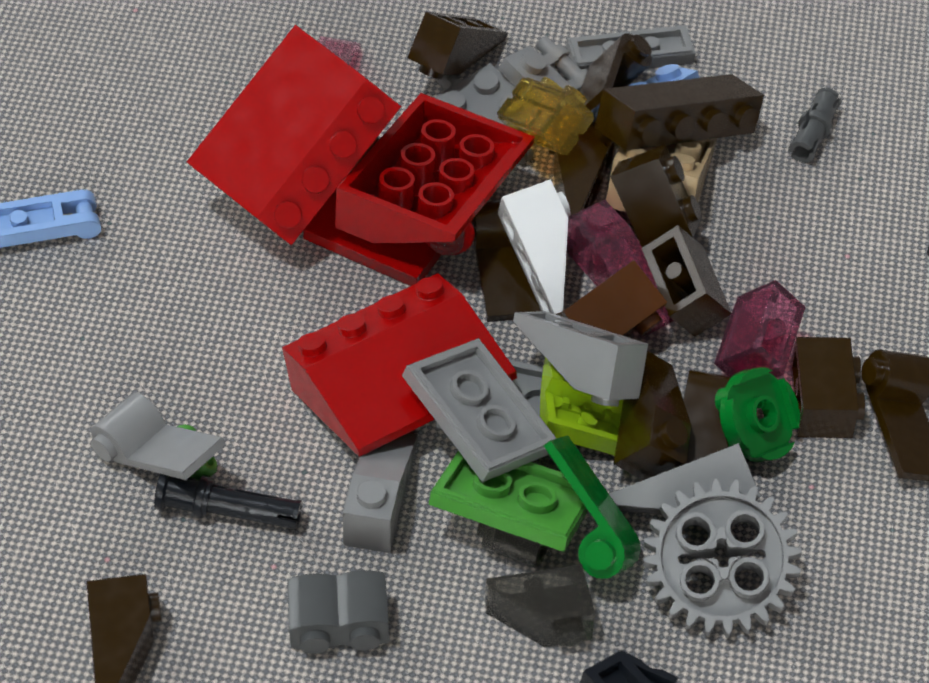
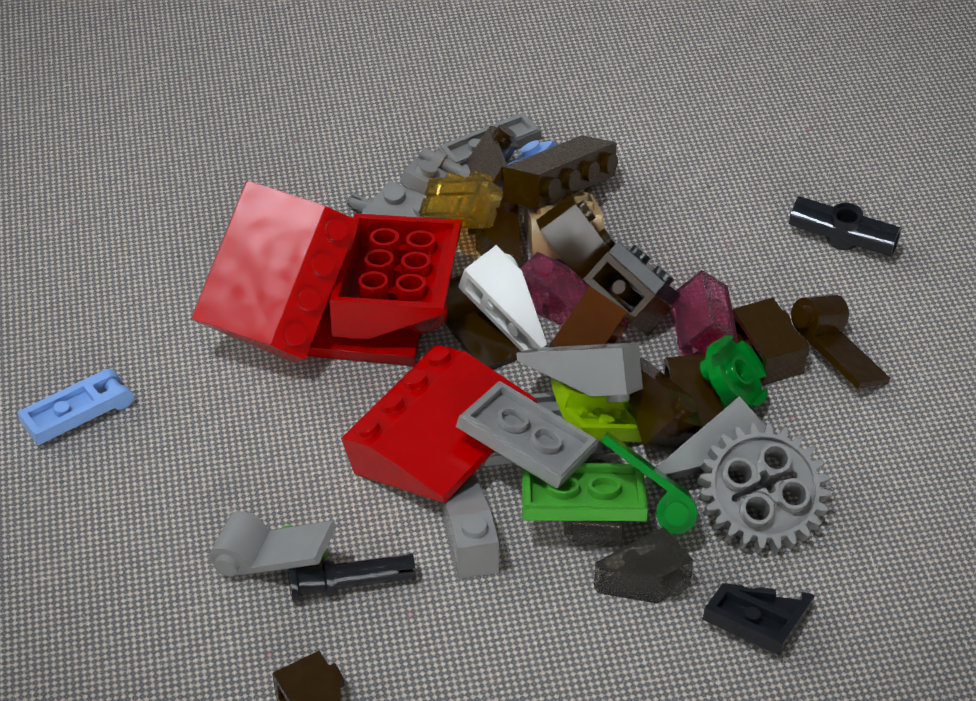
camera: 20 degrees left, 5 degrees down
dark grey brick [287,570,390,654] -> none
dark brown slope [407,11,508,80] -> none
dark grey pin [788,88,842,163] -> none
none -> wing [609,241,681,306]

